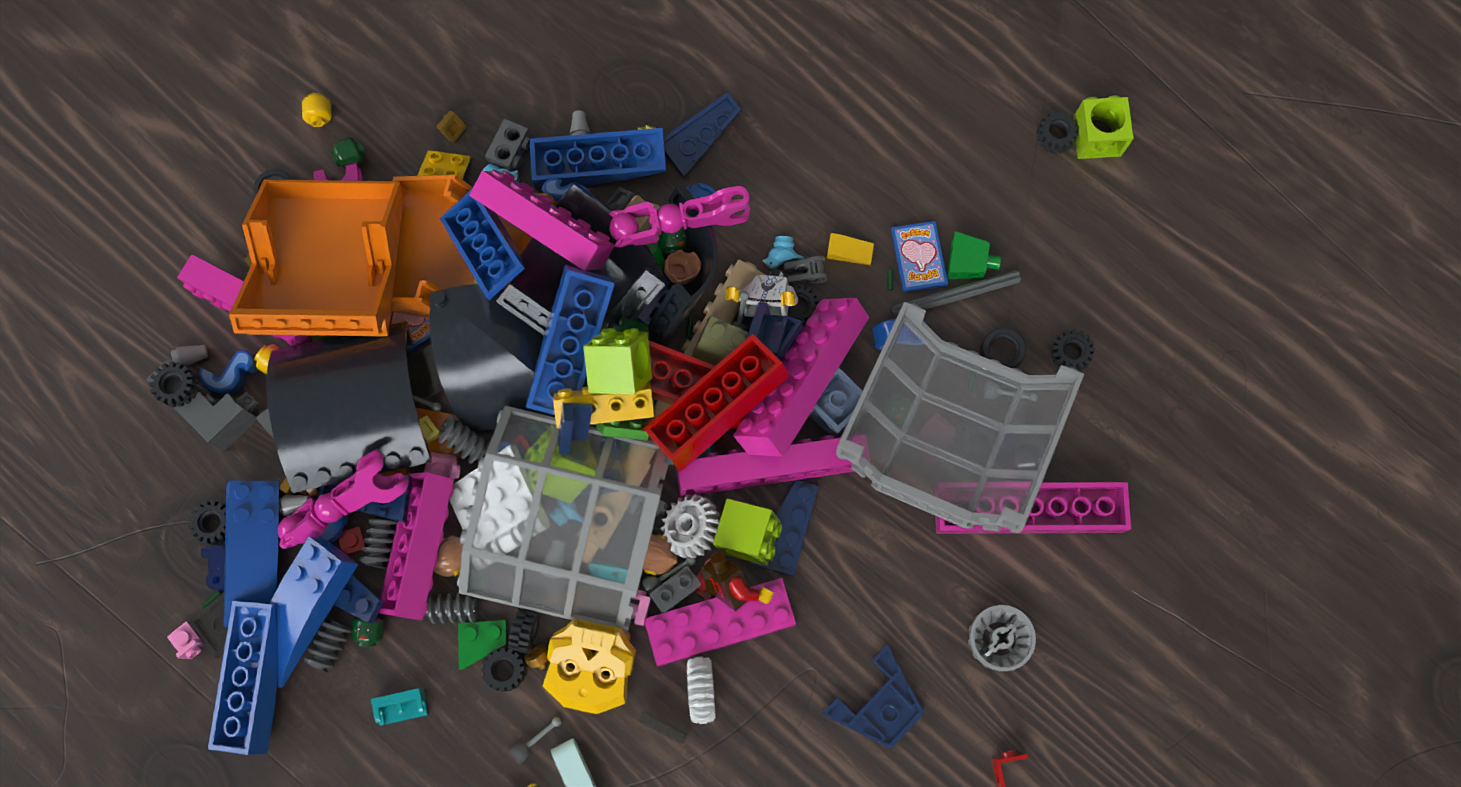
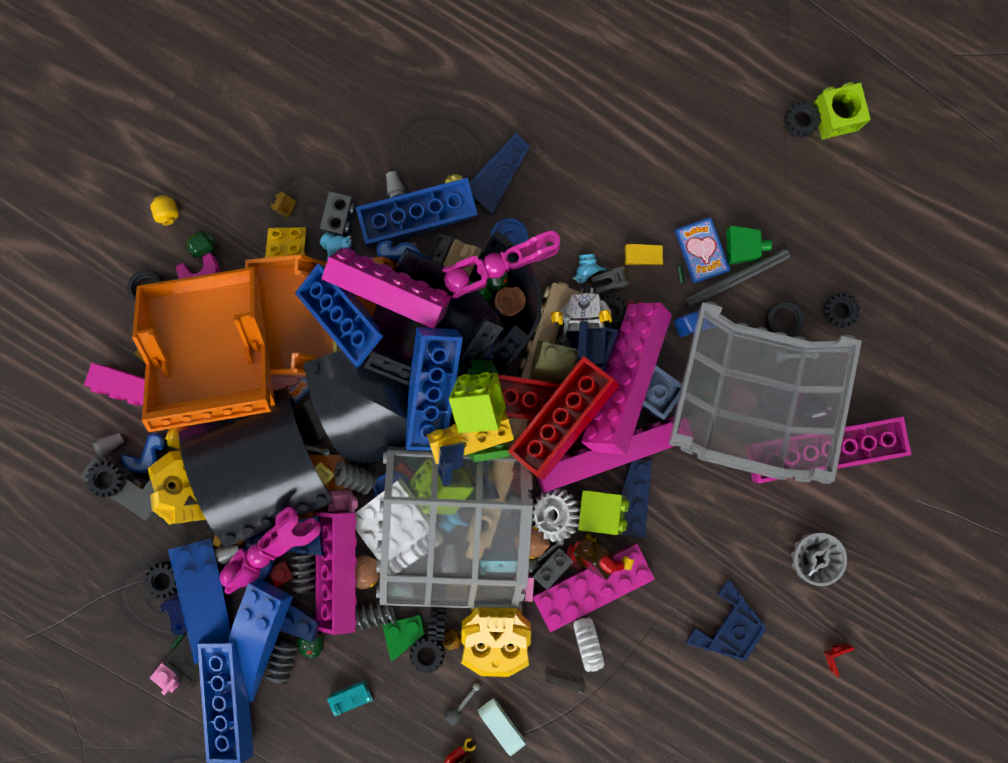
camera: 15 degrees left, 10 degrees up
none -> yellow brick [147,451,206,524]

